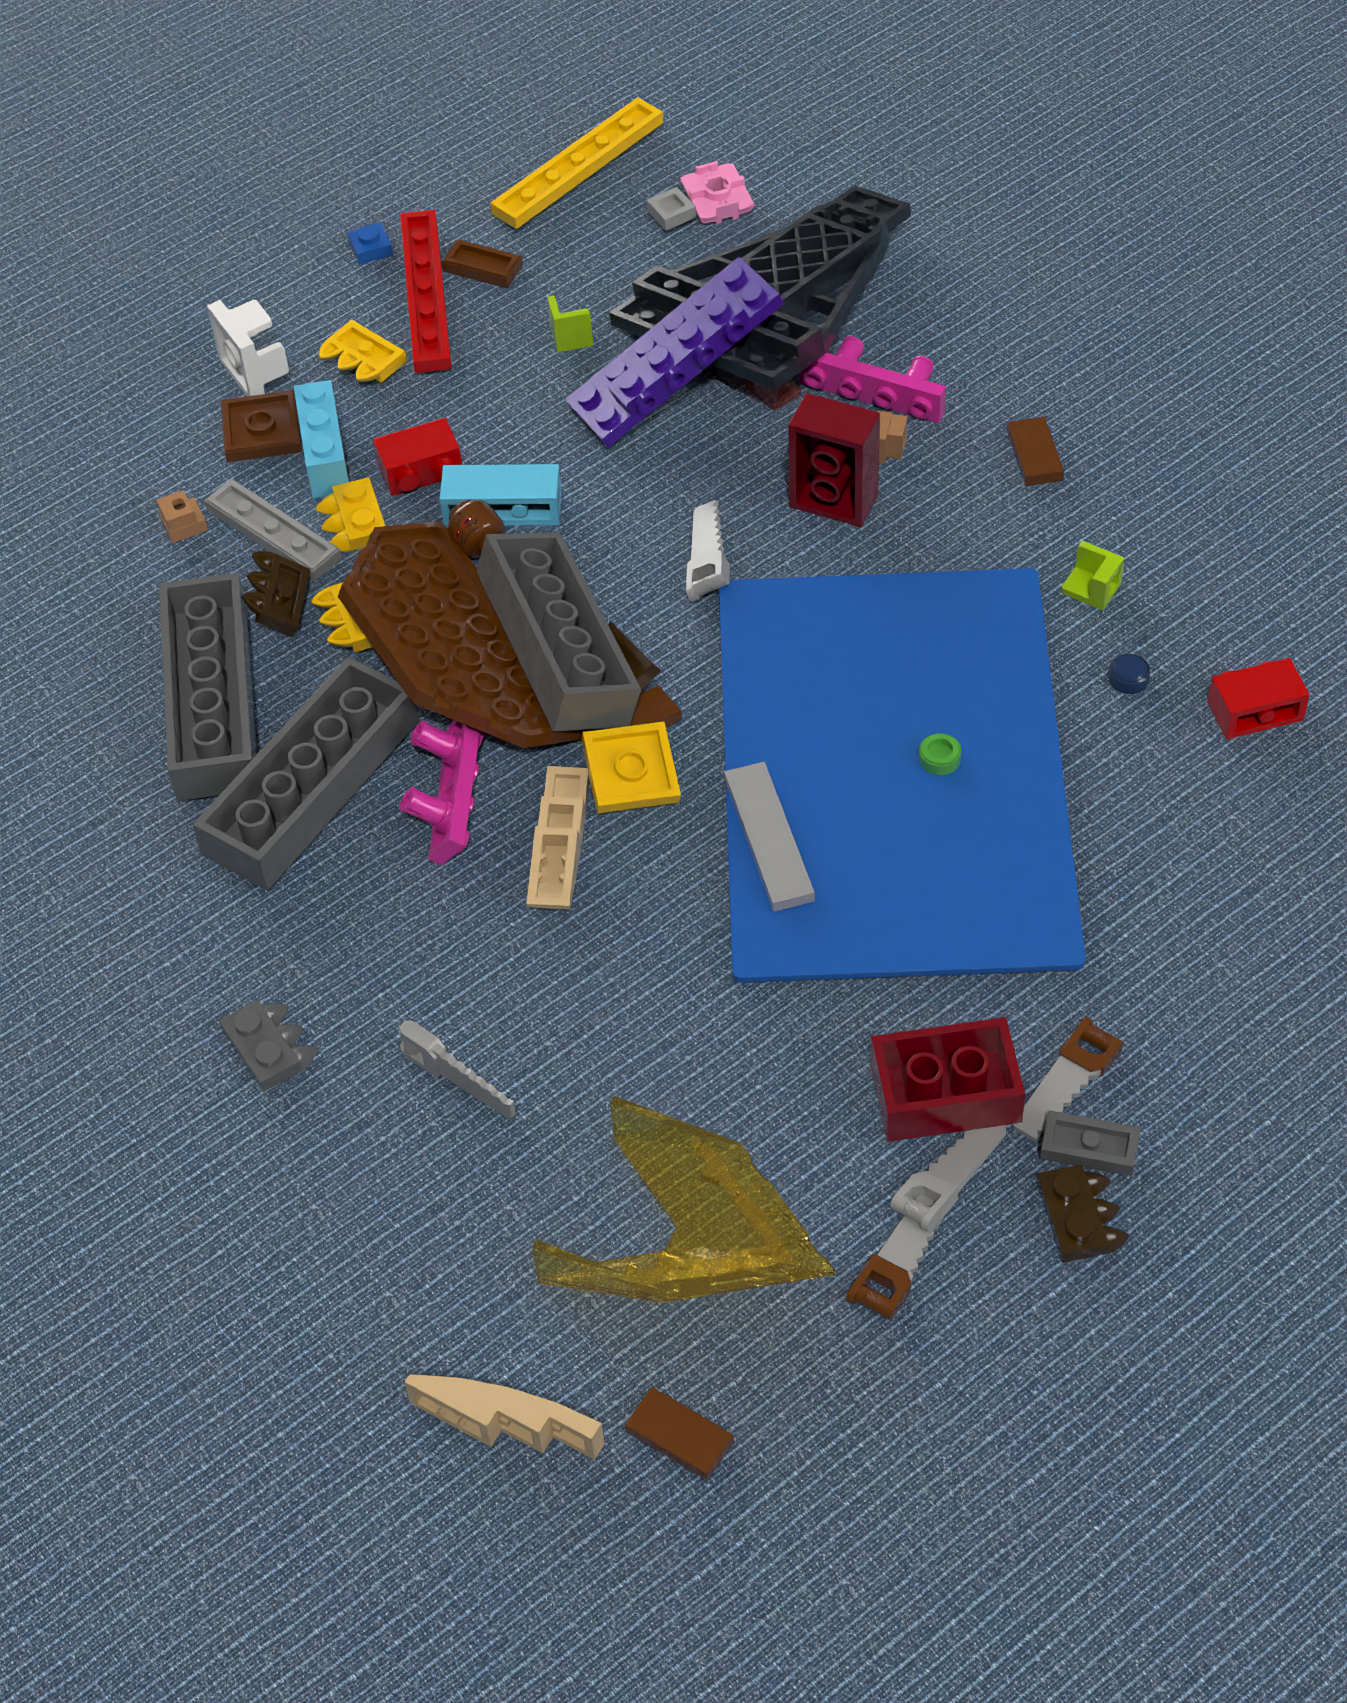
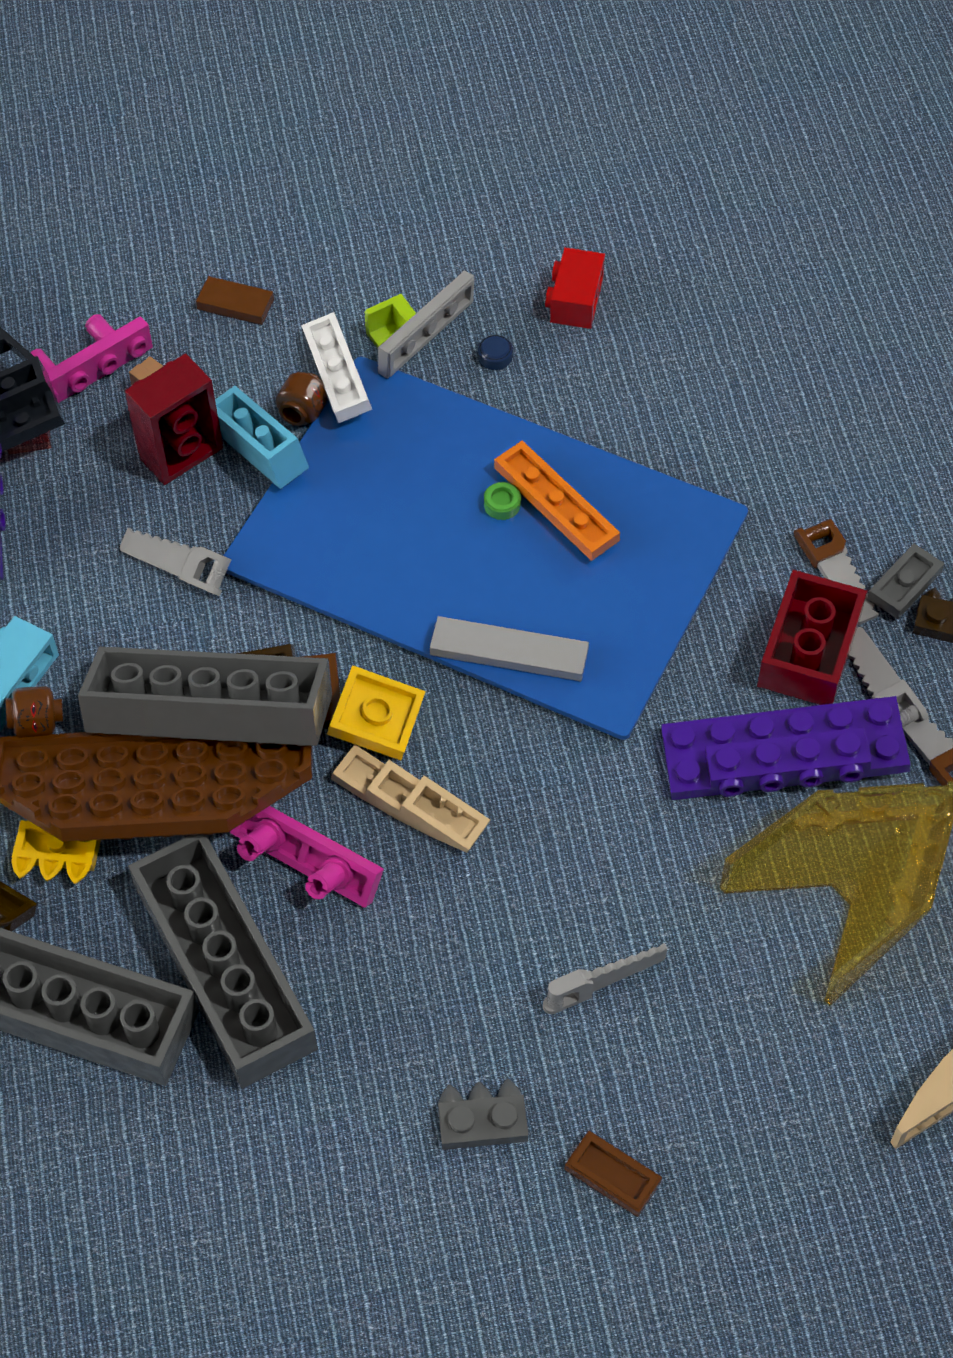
camera: 65 degrees left, 5 degrees up
none -> medium azure brick [215,386,309,489]
none -> reddish brown head [275,372,328,426]
none -> white plate [301,312,372,423]
none -> light grey tile [378,270,474,379]
none -> orange plate [494,440,620,561]
none -> reddish brown tile [565,1130,662,1217]
none -> dark purple plate [661,696,911,800]

